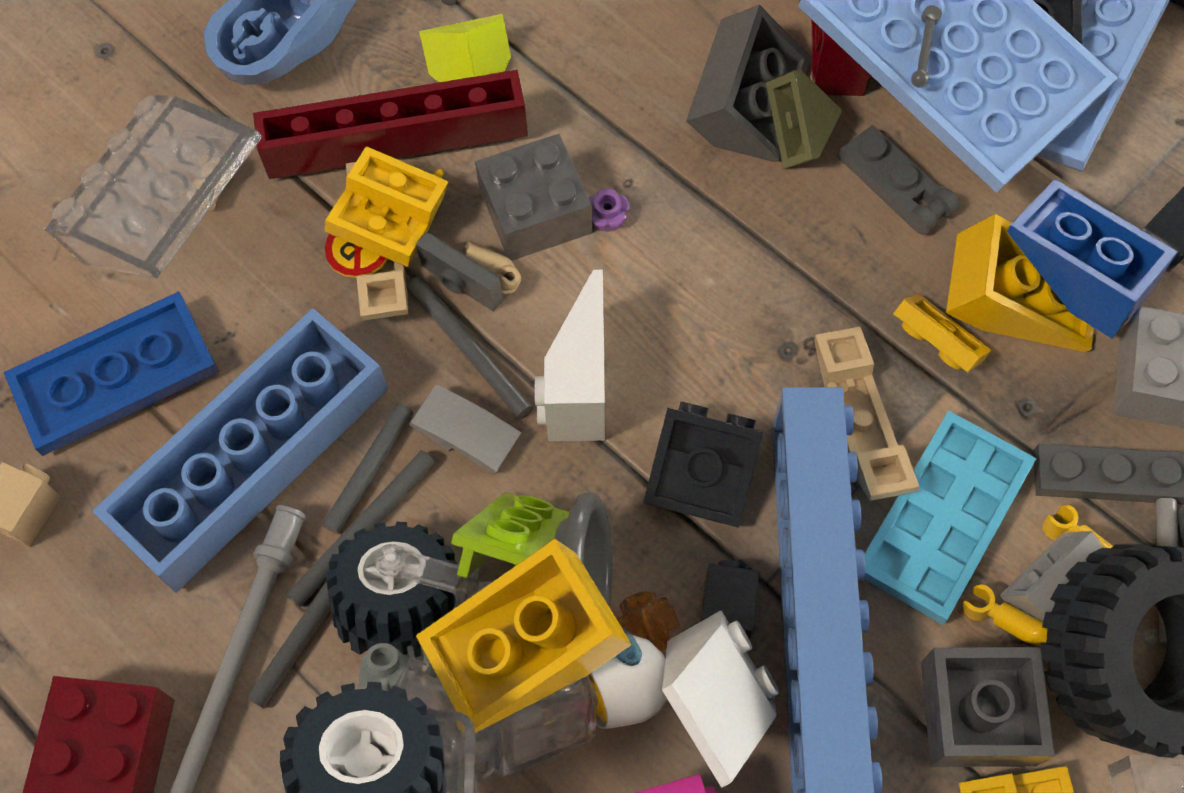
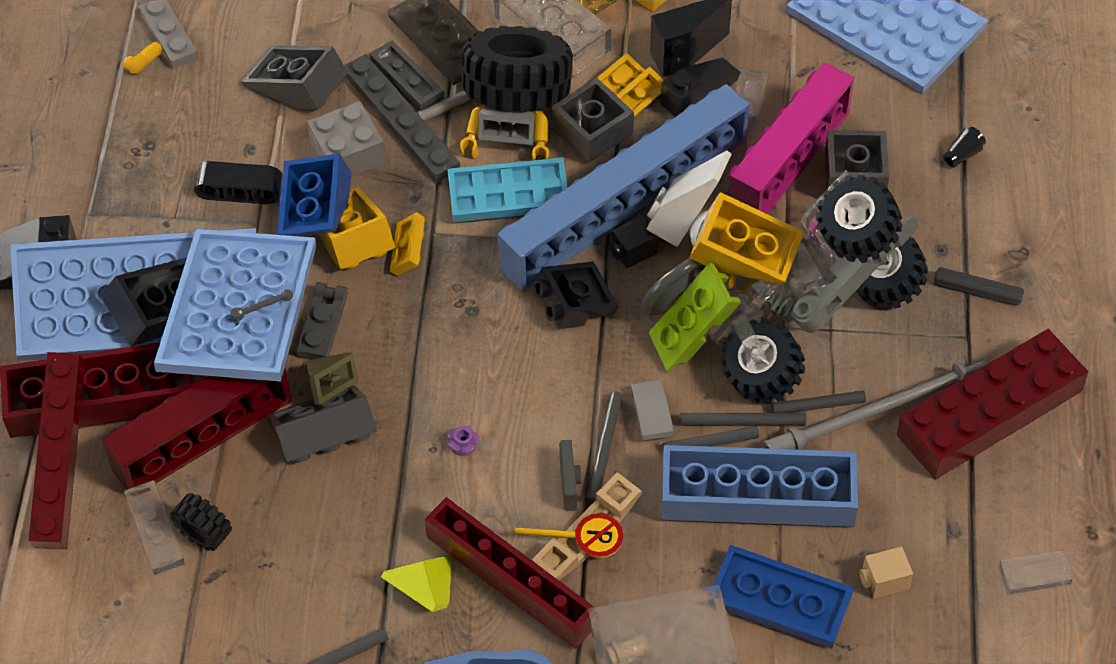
camera: 130 degrees left, 10 degrees down
yellow slope [324,146,449,267] -> none
tan arm [462,241,521,294] -> none
flat silver brick [475,133,592,261] -> none
white slope [535,270,605,441] -> none
clear orange gear [616,591,680,652] -> none
tan slope [814,326,920,501] -> none

